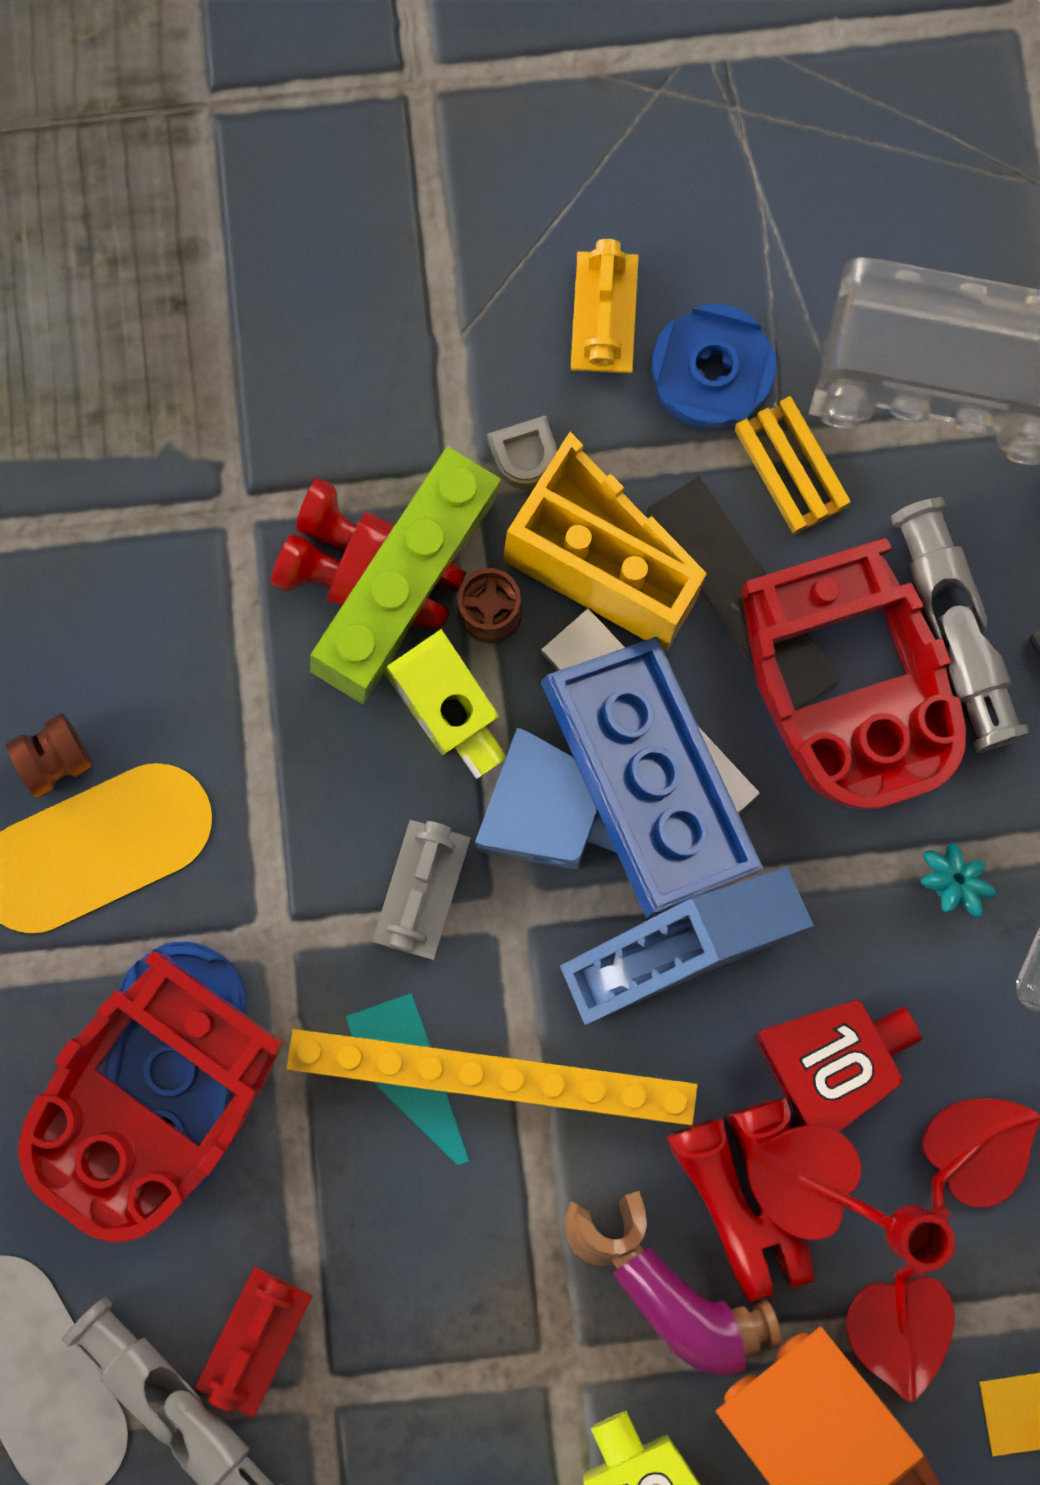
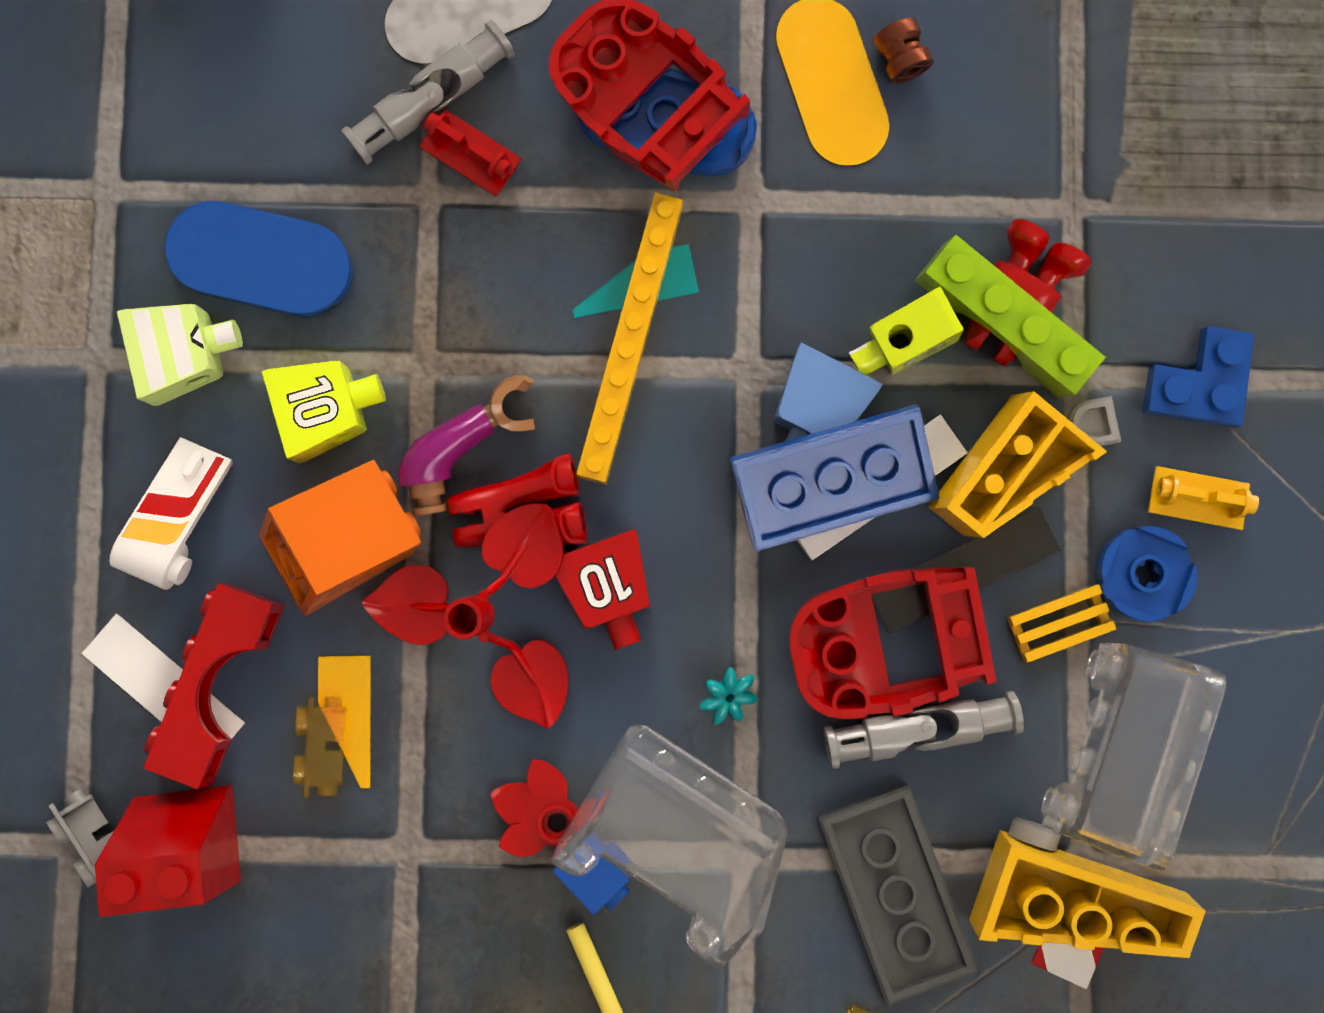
camera: 90 degrees right, 5 degrees up
light grey hinge [372,820,471,960] -> none
copper wheel [457,568,522,643] -> none
medium blue arch [560,867,814,1025] -> none
none -> blue plate [1142,326,1254,428]

